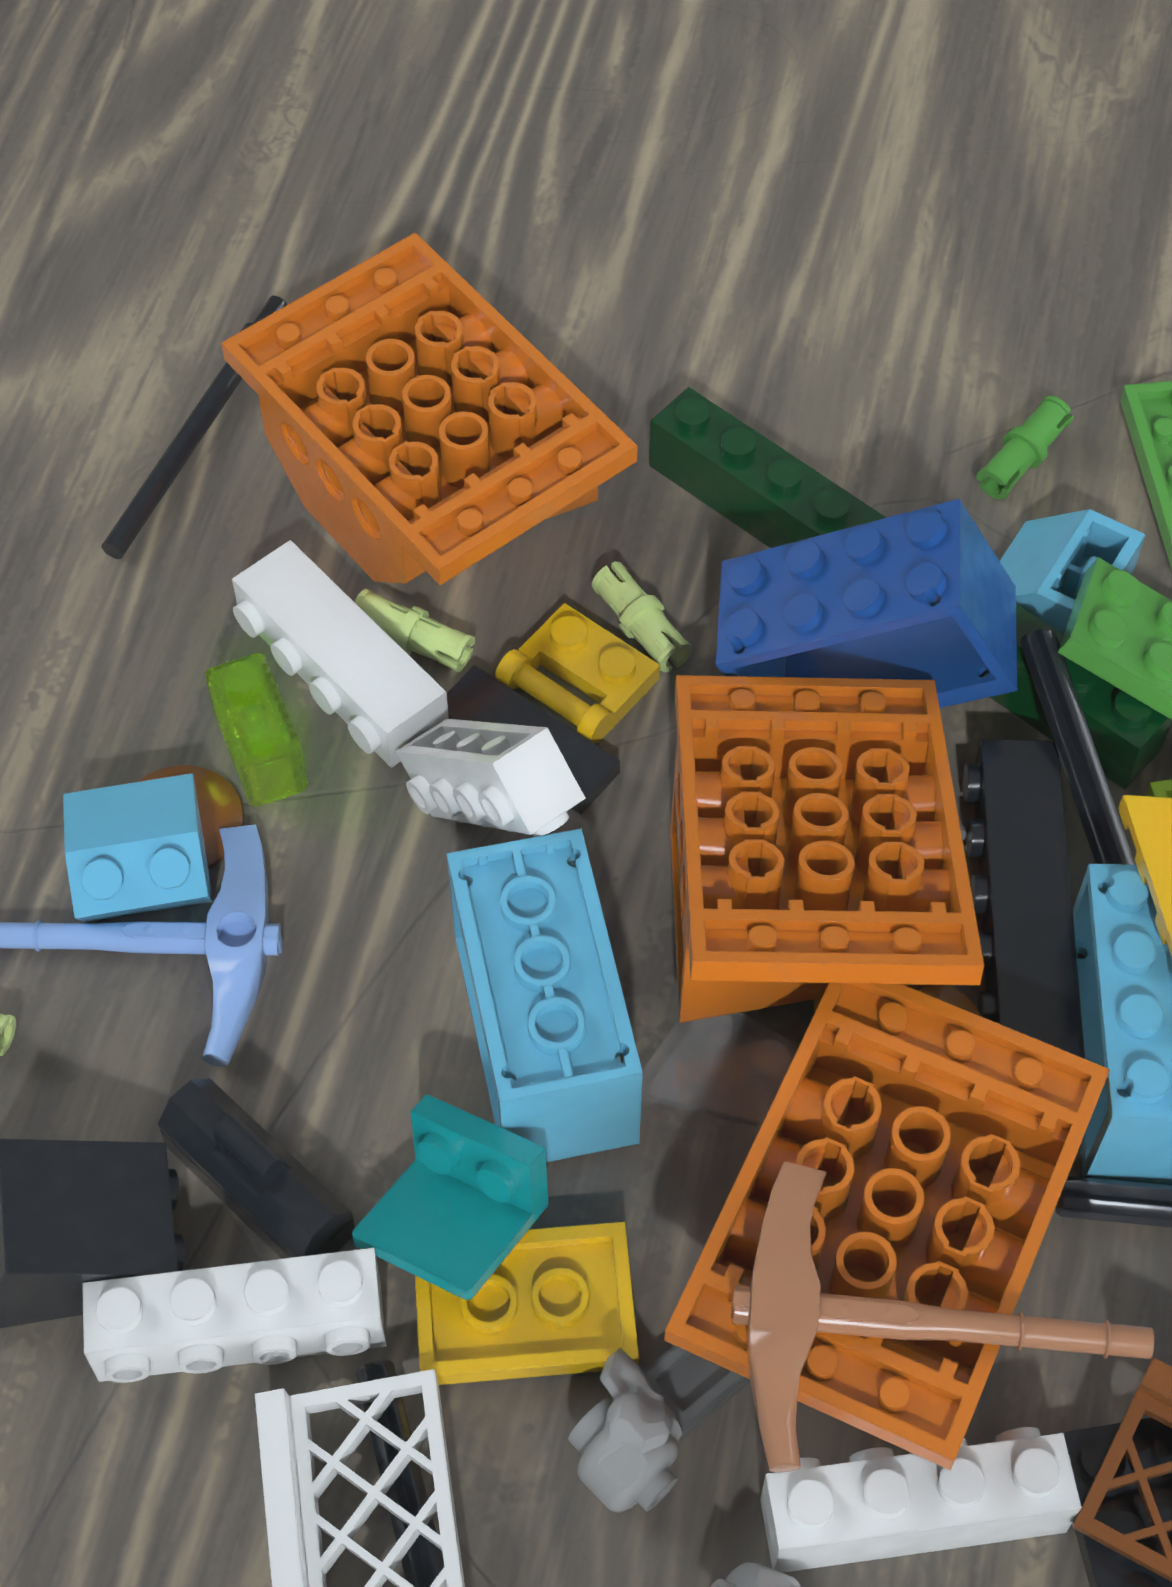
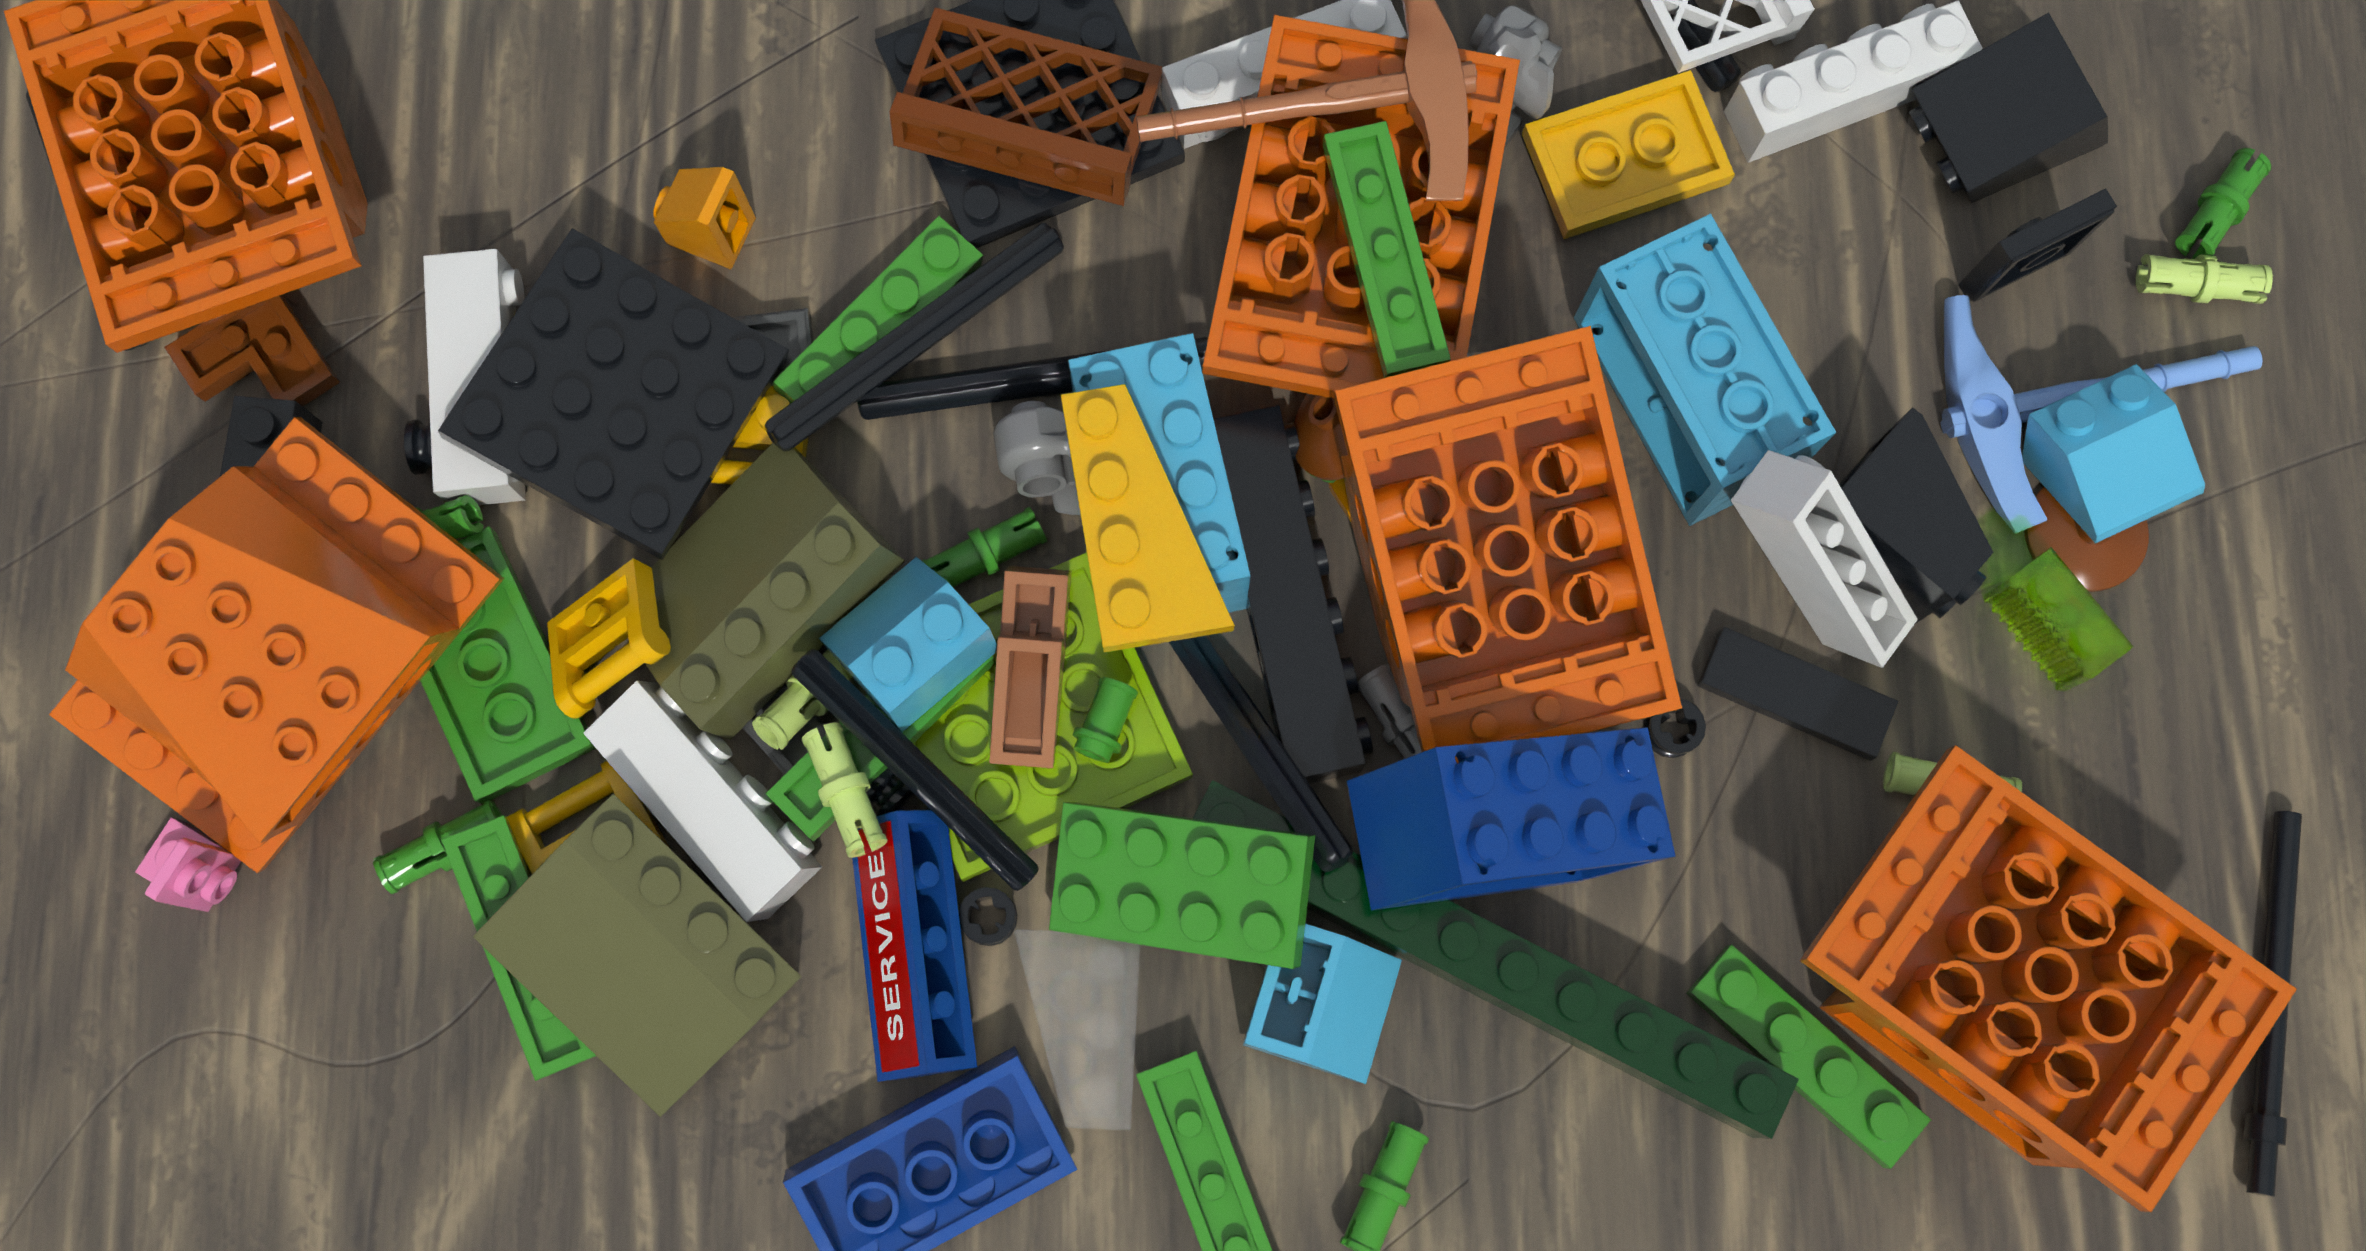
camera: 165 degrees right, 20 degrees up
black piece [158,1078,355,1259] -> none
white brick [232,540,449,768] -> none
teal bracket [352,1094,549,1300] -> none
yellow plate [495,603,660,744] -> none
yellowish green pin [592,562,692,672] -> none
none -> bright green plate [1322,121,1451,378]
none -> black bush [1643,699,1706,758]
none -> bright green plate [1686,945,1931,1169]
none -> black slope [1839,407,1994,624]
none -> black plate [1958,188,2117,302]

